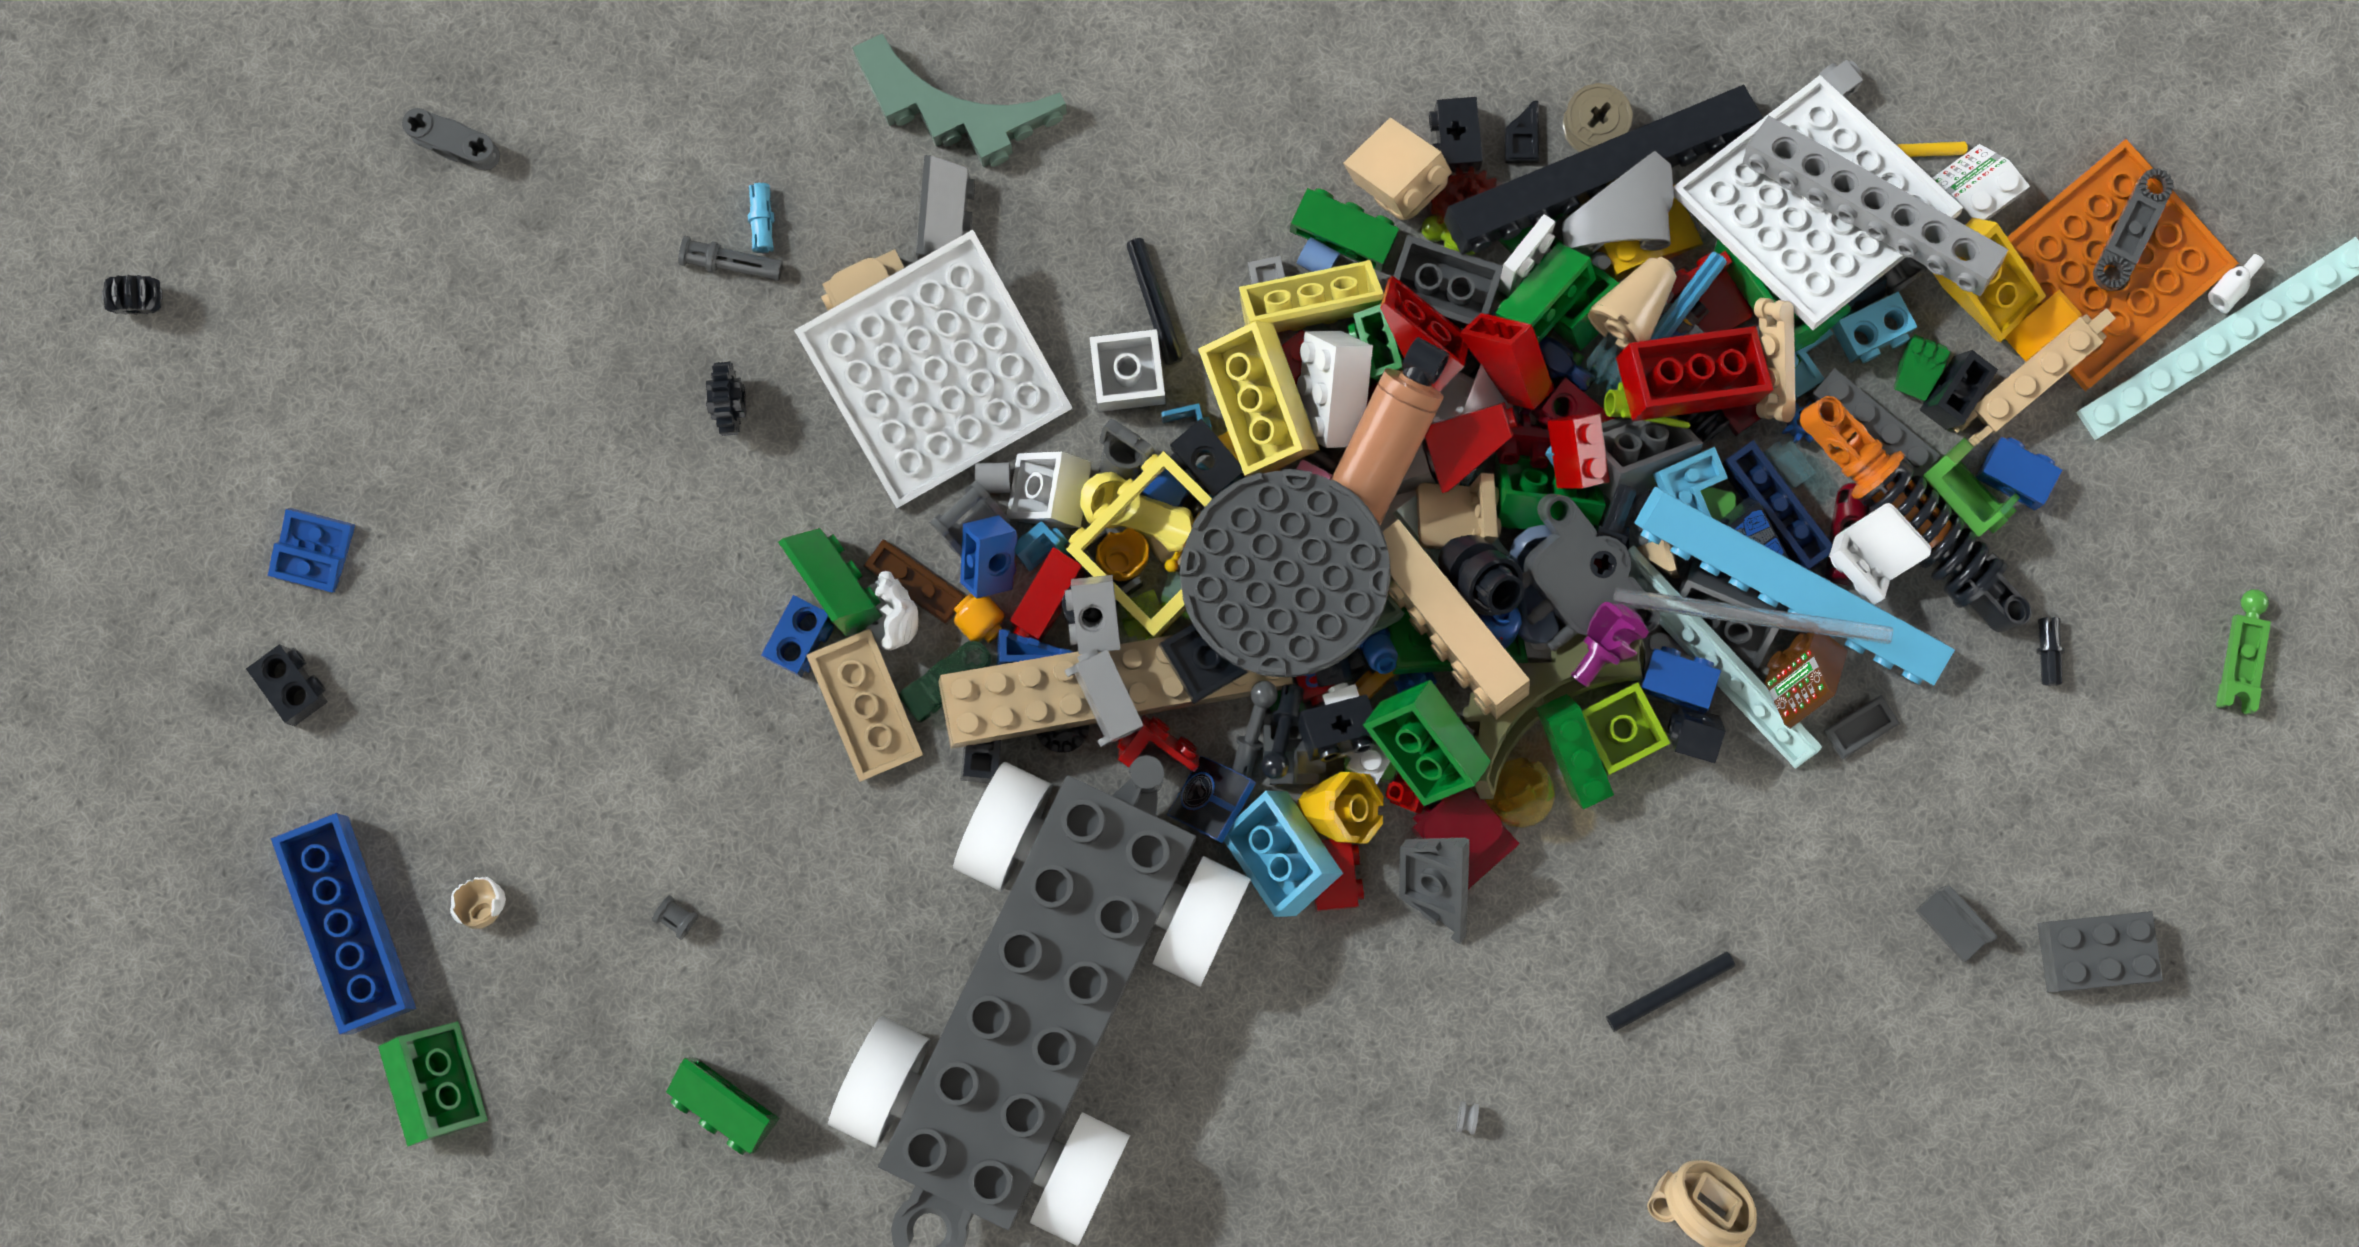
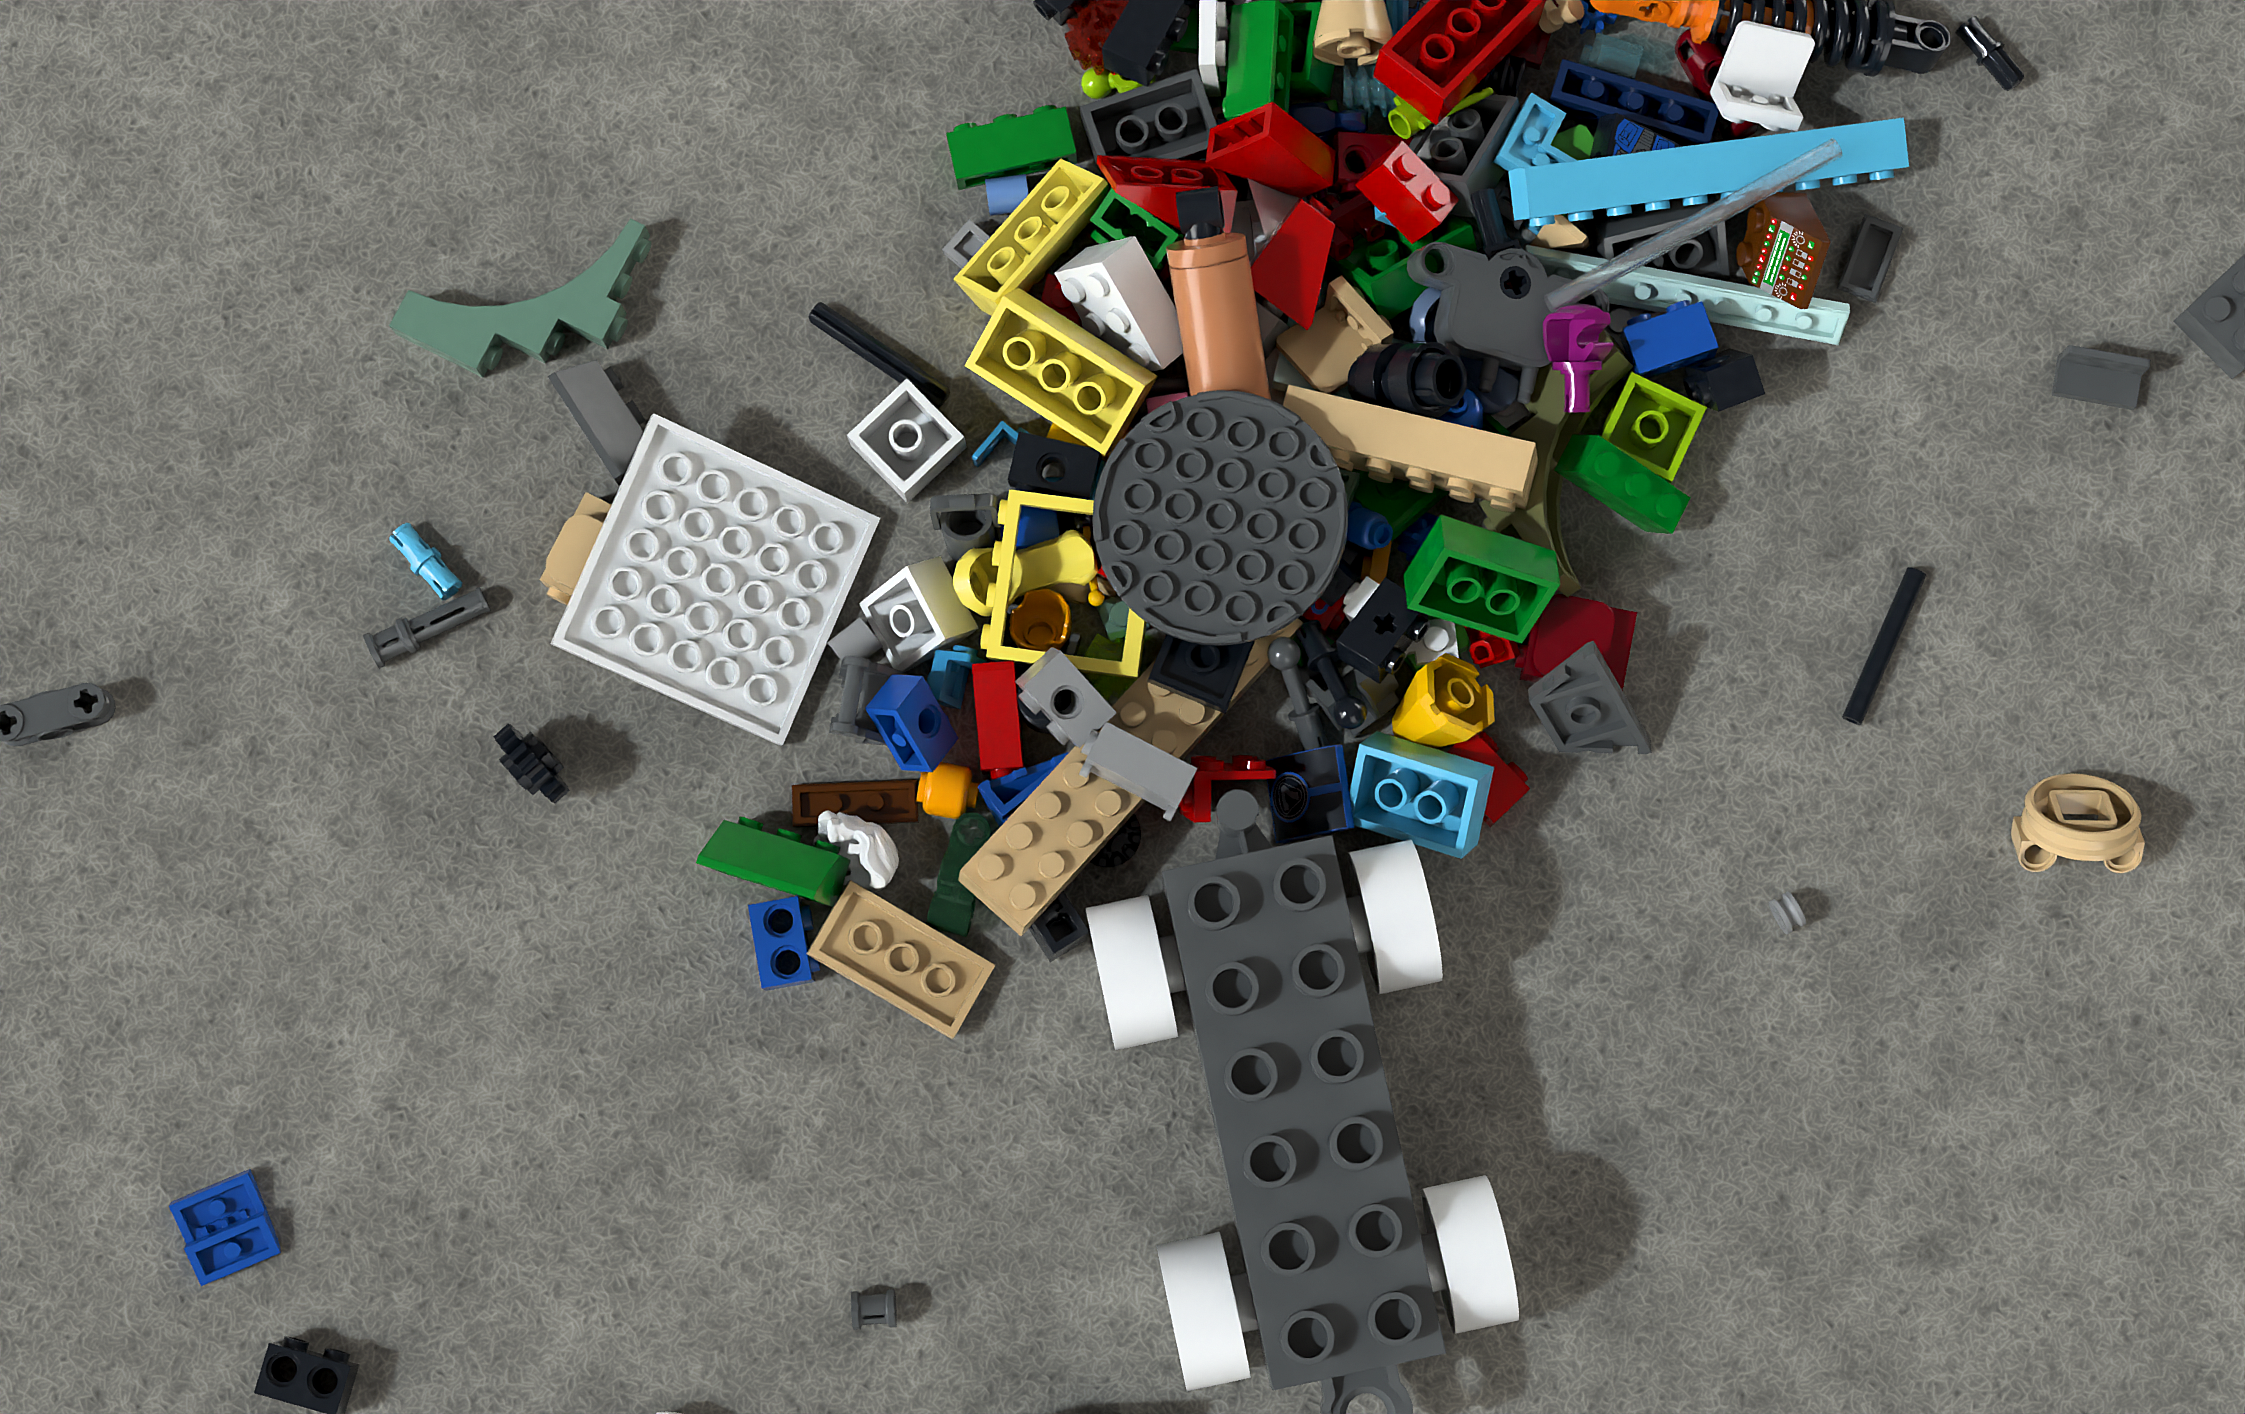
camera: 35 degrees left, 0 degrees up
tan brick [1343,117,1452,220] -> none
clear yellow cylinder [1484,758,1556,828] -> none

